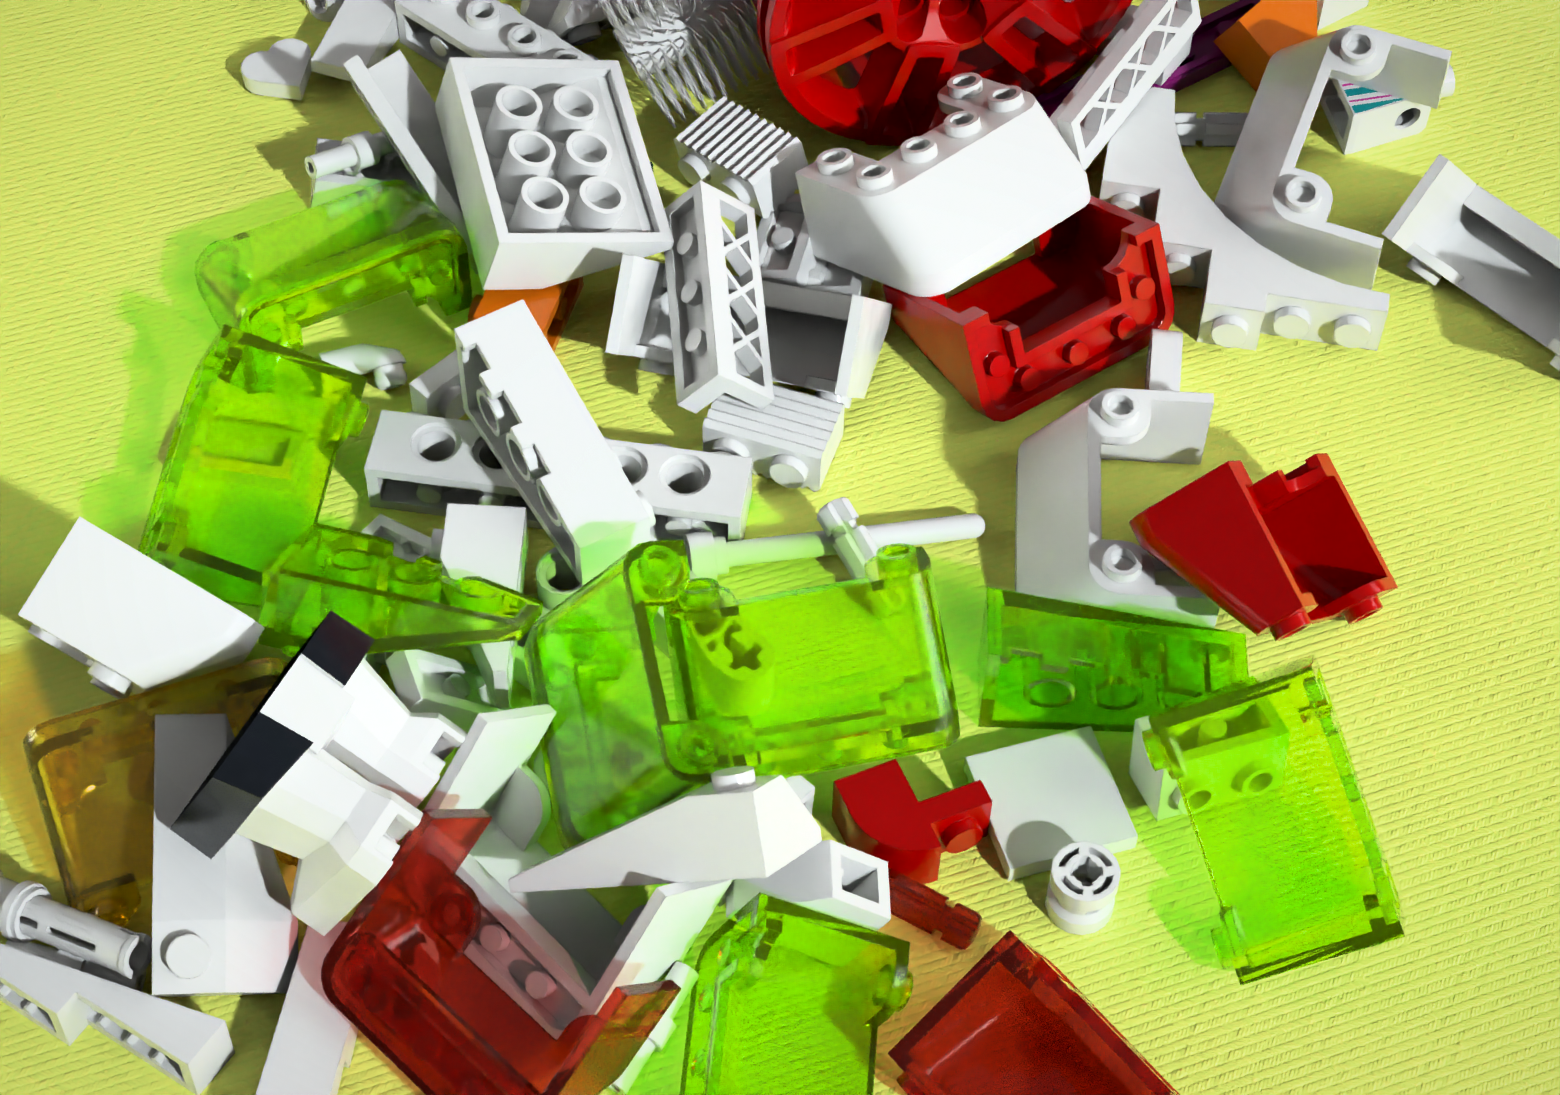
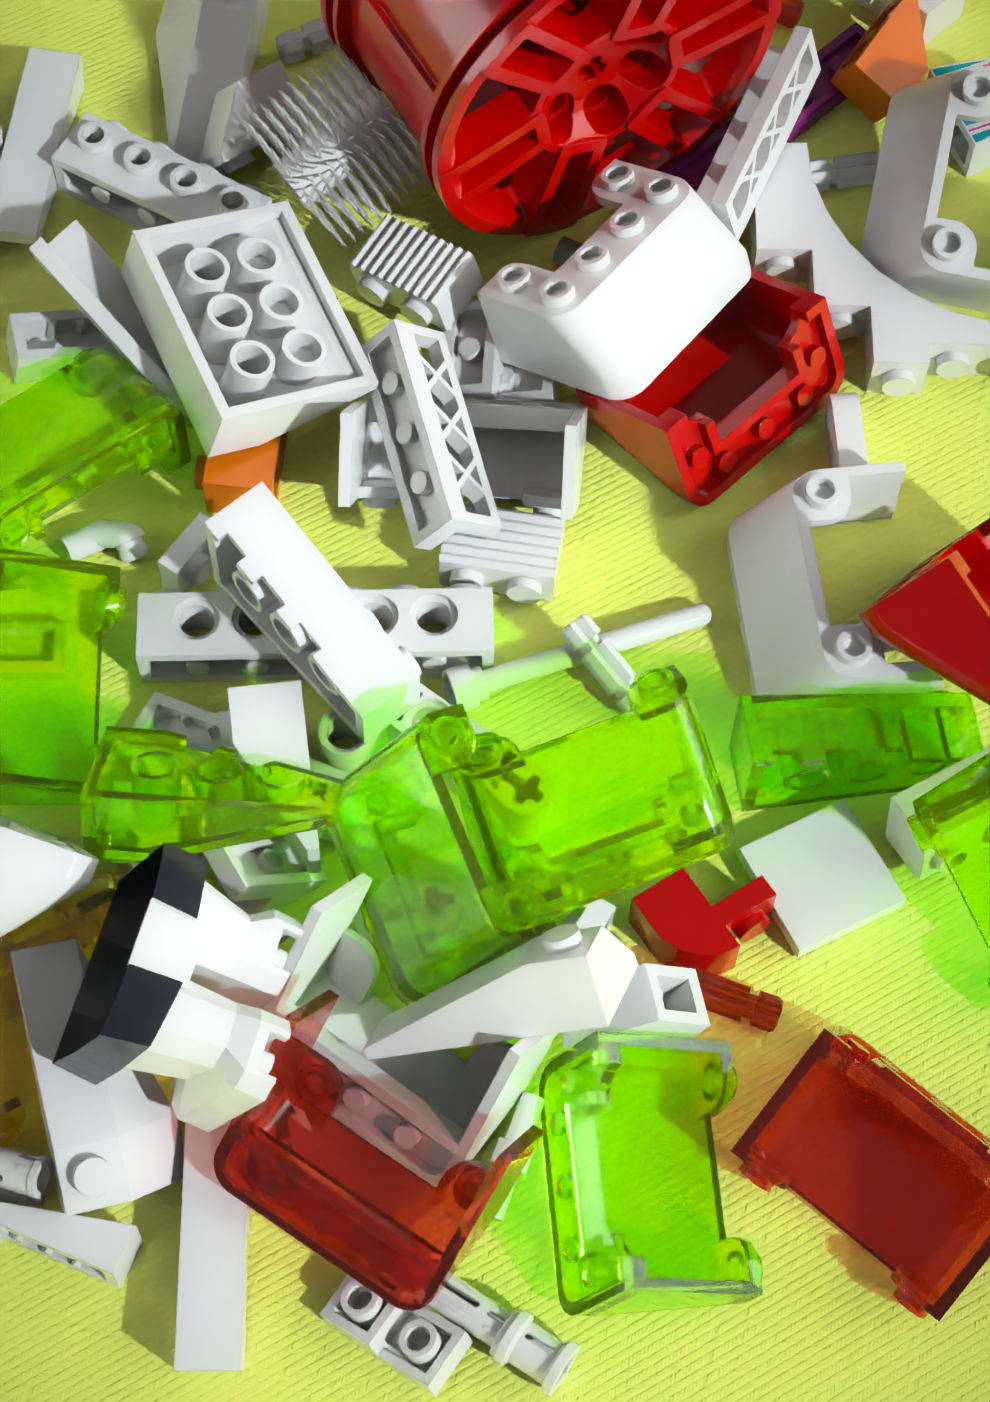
camera: 10 degrees left, 10 degrees up
white bar [304,131,395,179] -> none
white wheel [1045,841,1121,935] -> none

